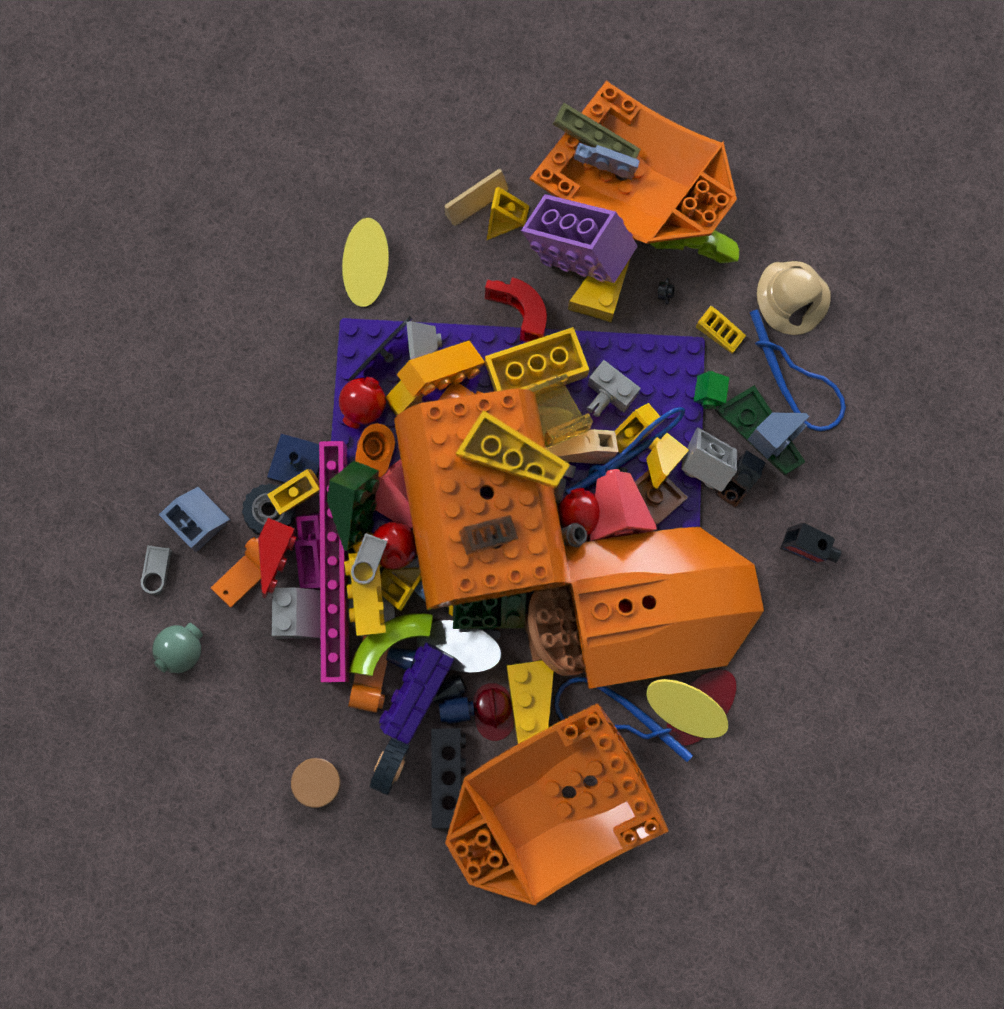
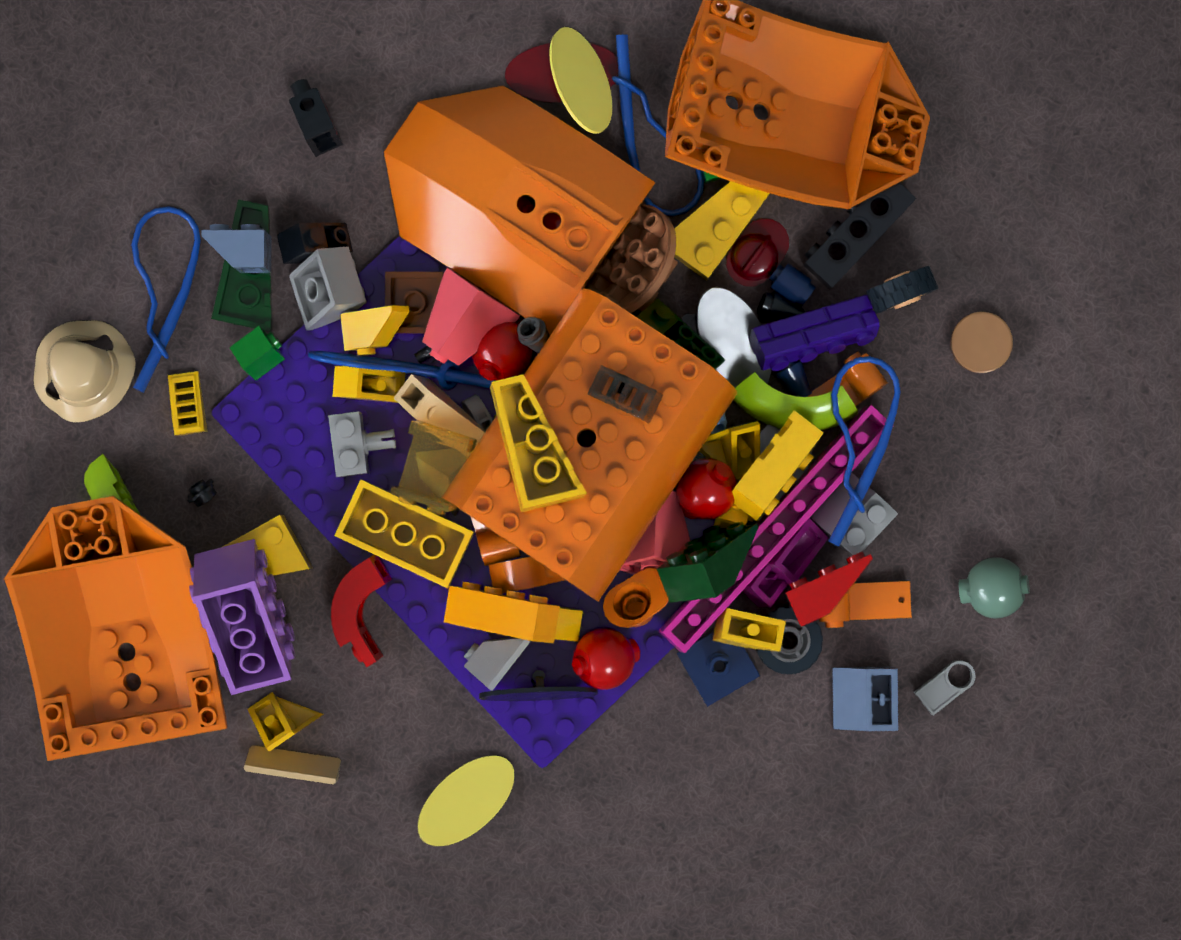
camera: 130 degrees left, 10 degrees up
light grey piece [351,533,387,585] -> none
olive tile [552,103,641,159] -> none
sand blue hinge [574,143,640,180] -> none
none -> blue piece [828,356,900,547]

